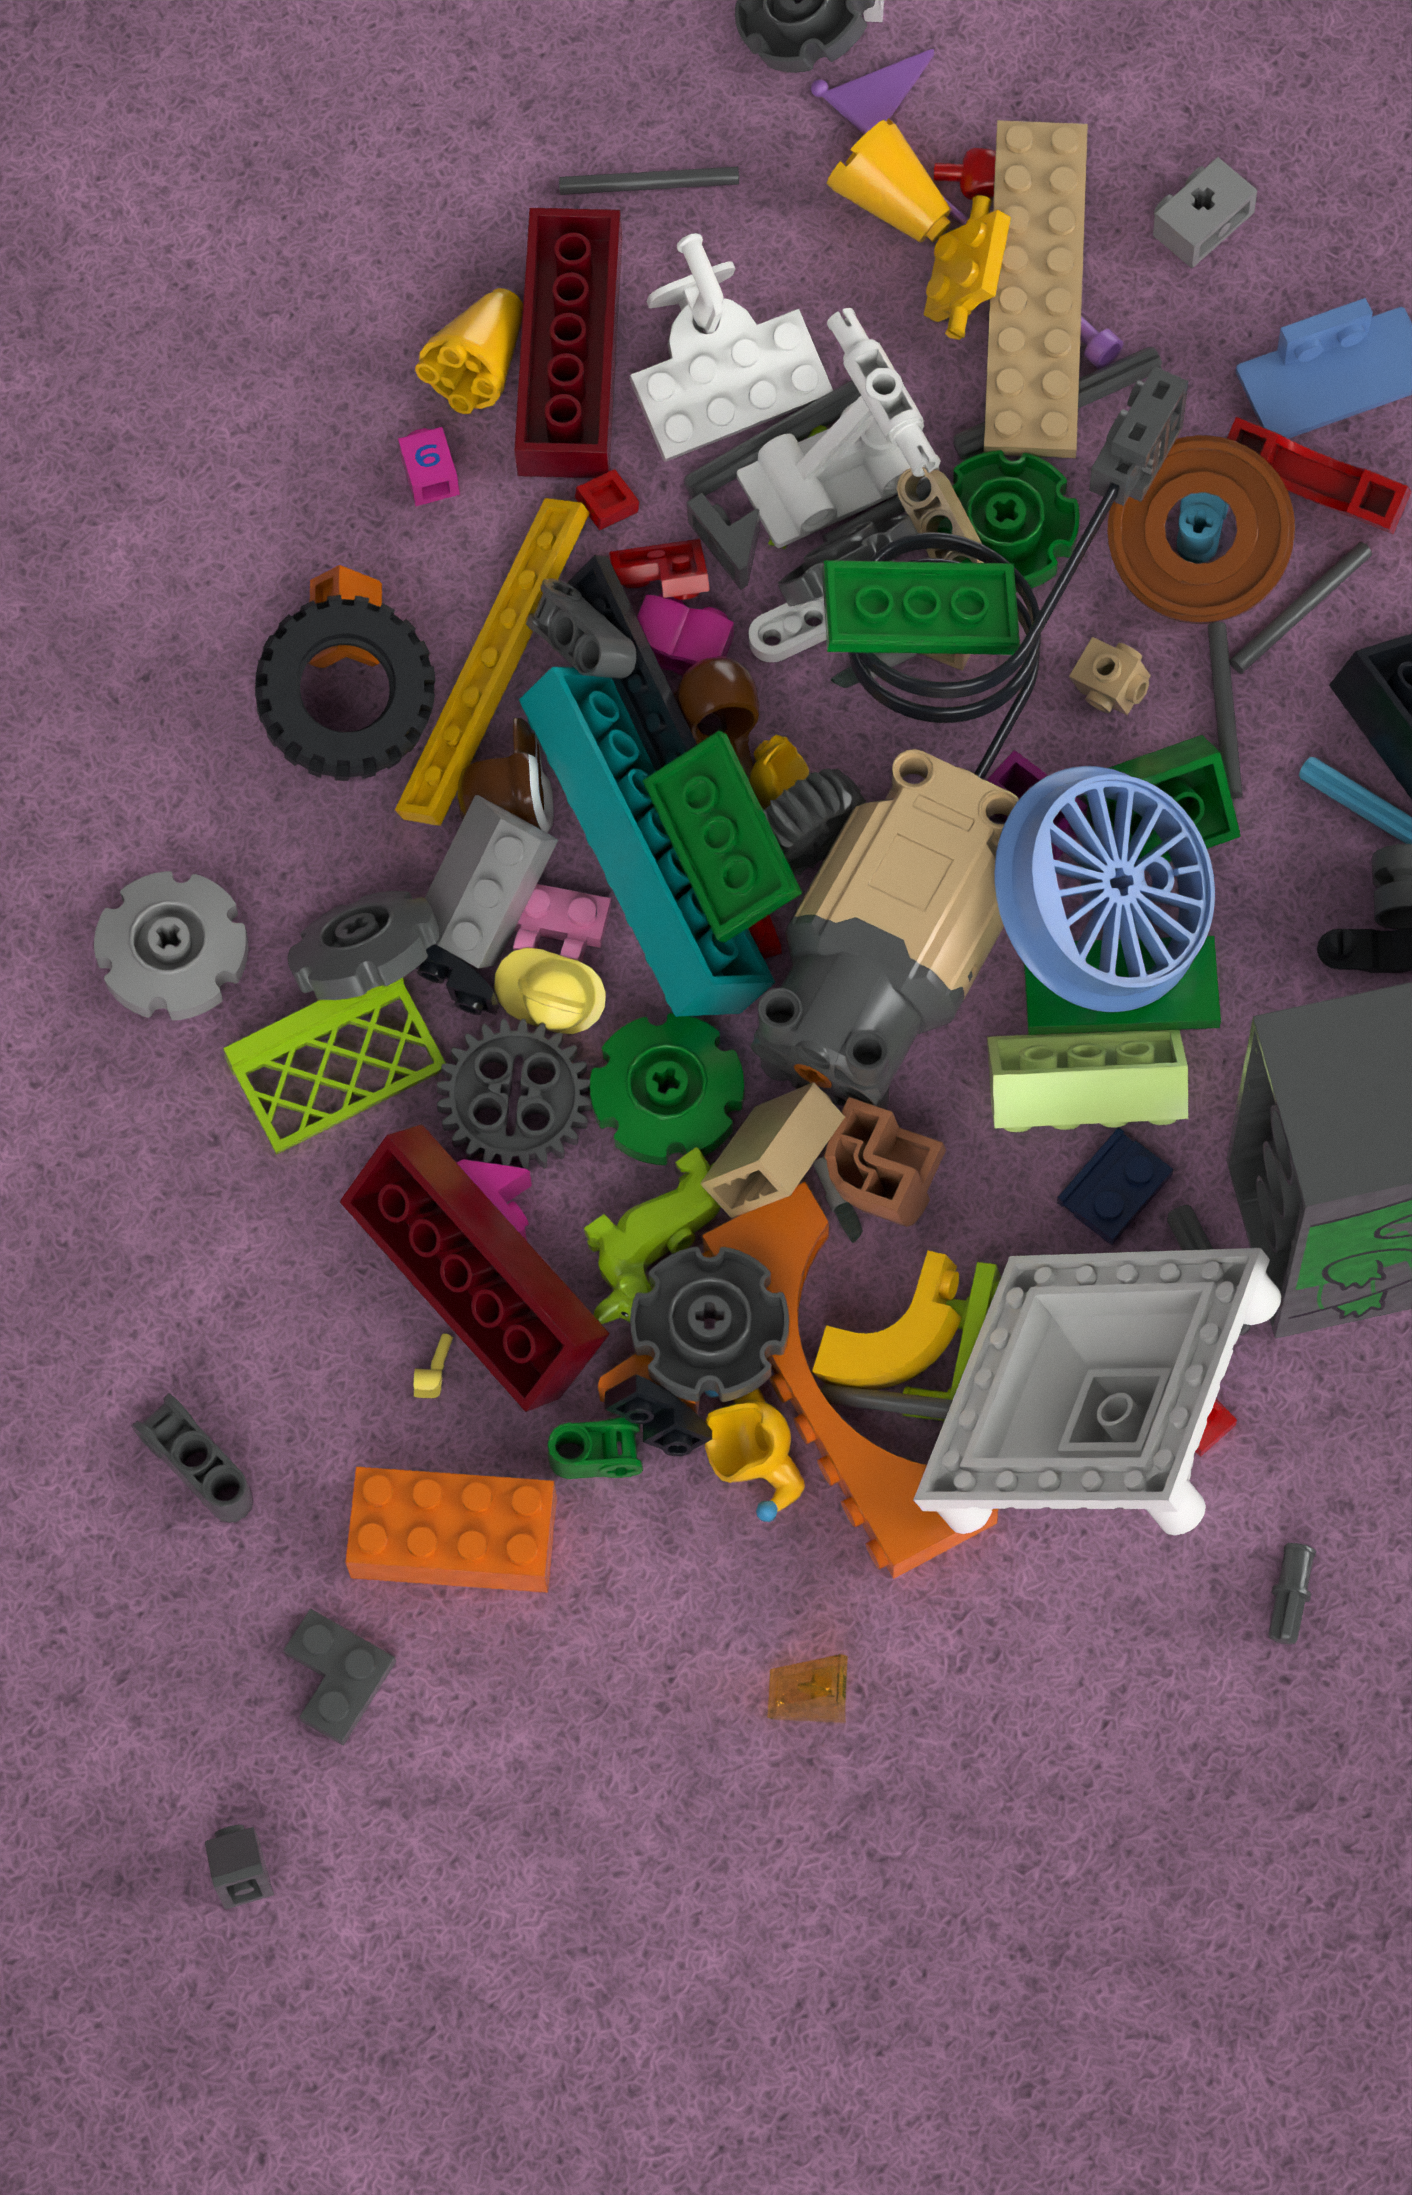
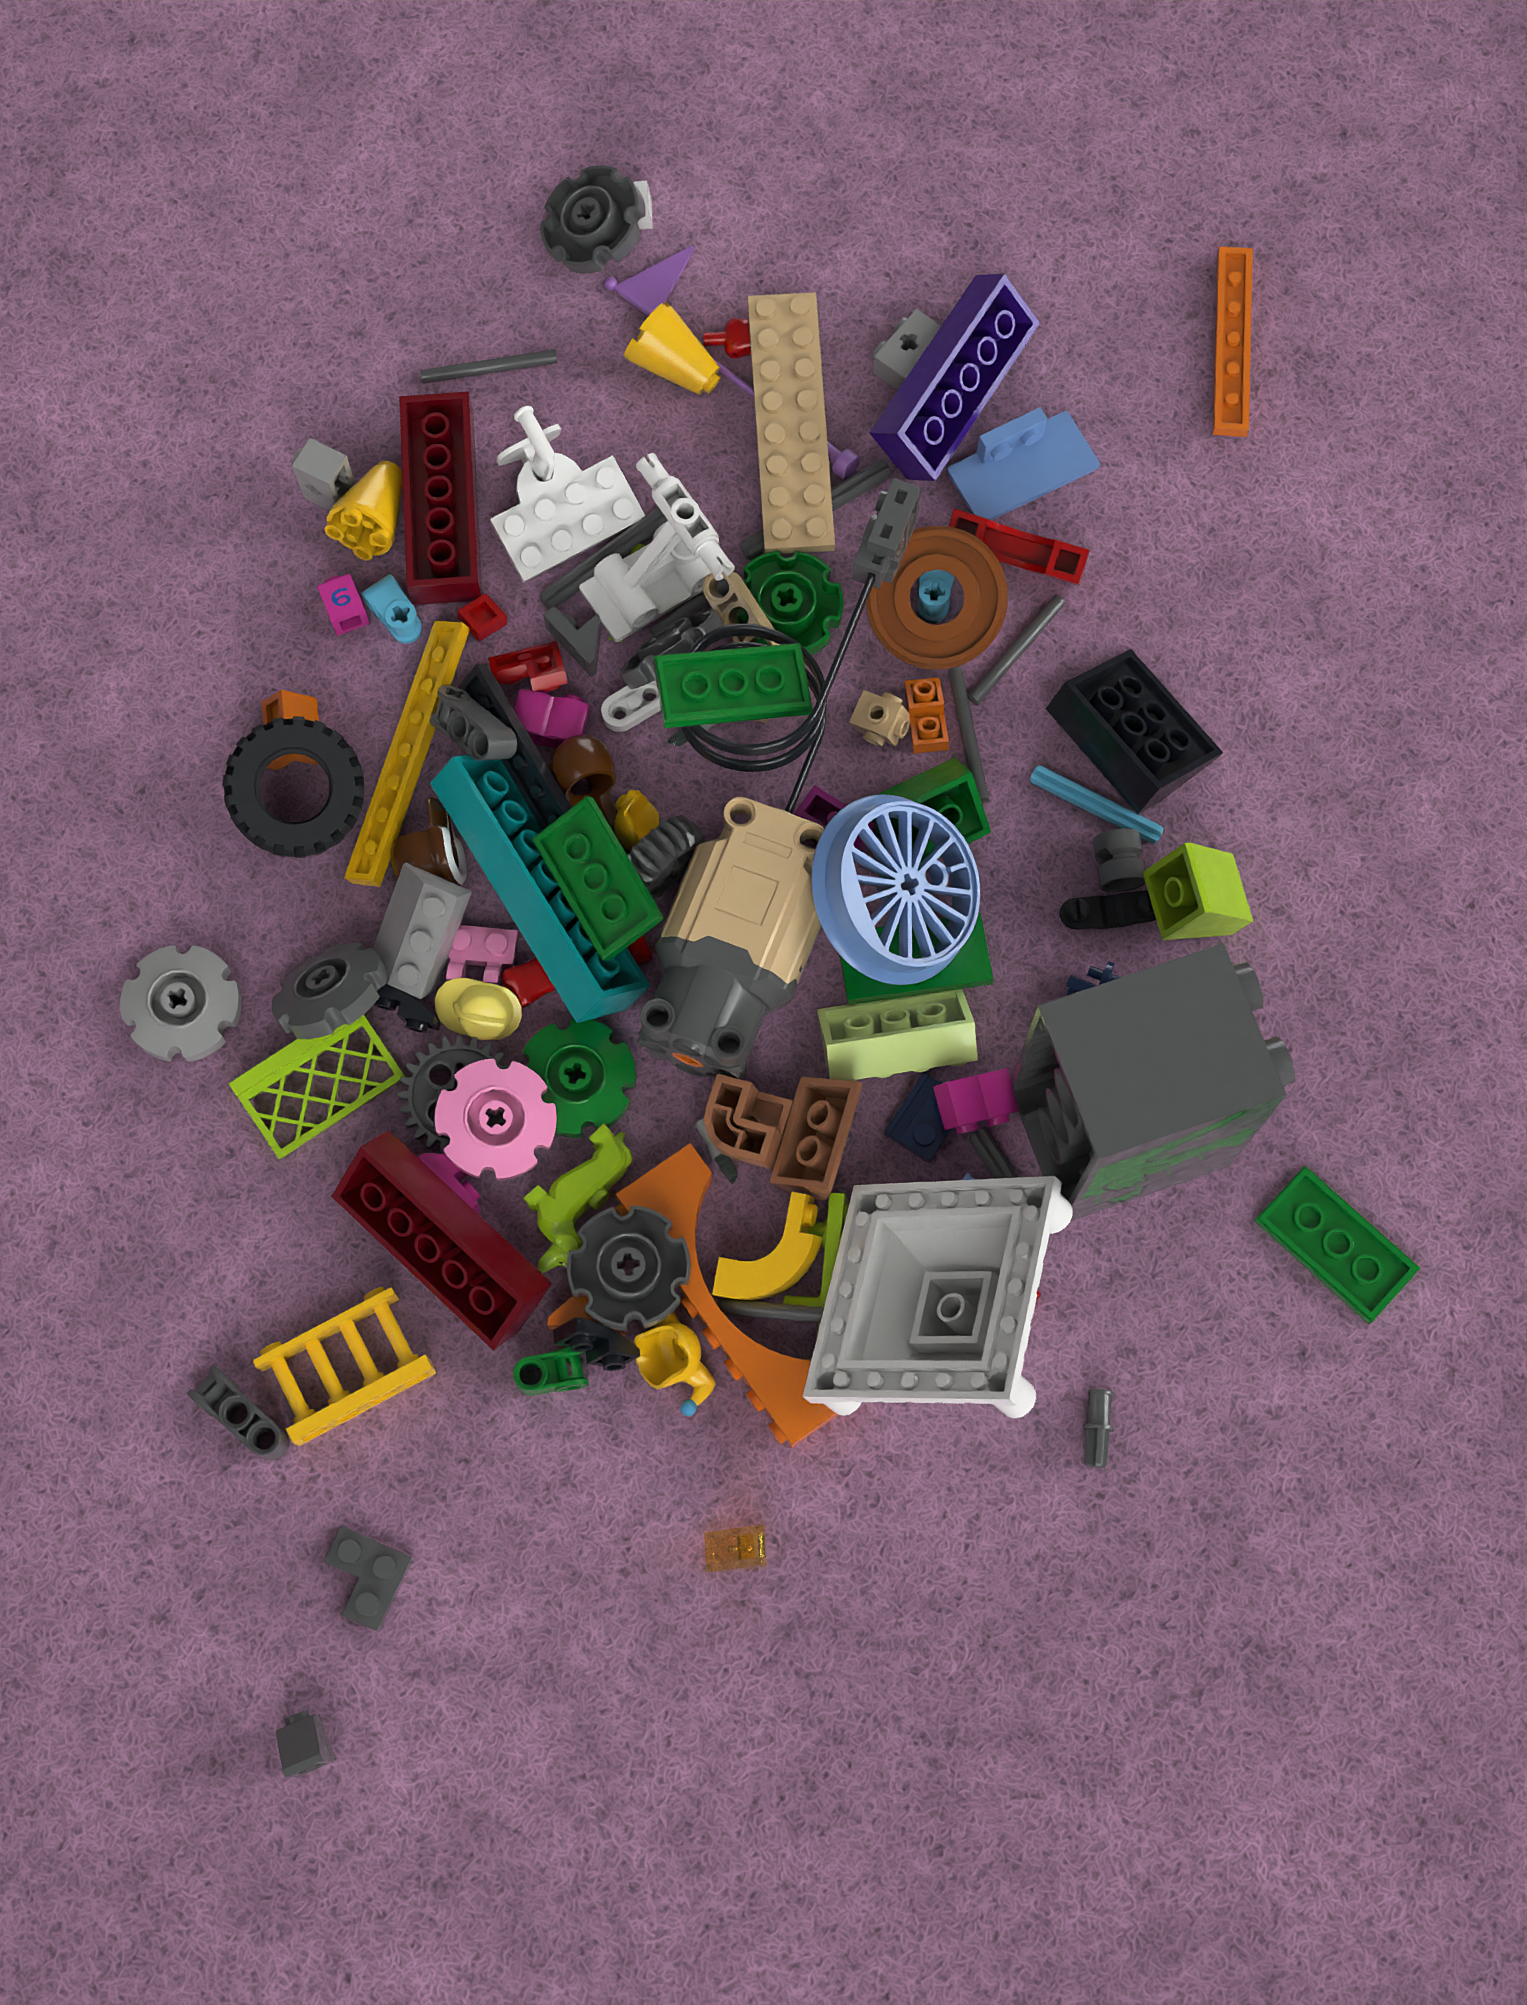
camera: 10 degrees left, 5 degrees up
orange brick [345,1467,557,1593] -> none
light yellow hand [413,1334,453,1398] -> none
tan brick [700,1082,845,1218] -> none
yellow plate [923,195,1011,340] -> none
none -> yellow fence [252,1287,437,1446]
none -> light grey brick [292,438,356,511]
none -> medium azure piece [360,574,422,644]
none -> bright pink piece [435,1058,557,1181]
none -> red piece [501,957,556,1008]
none -> nougat slope [769,1077,863,1201]
none -> dark purple brick [869,274,1040,481]
none -> orange slope [904,677,949,754]
none -> dark pink brick [933,1068,1019,1135]

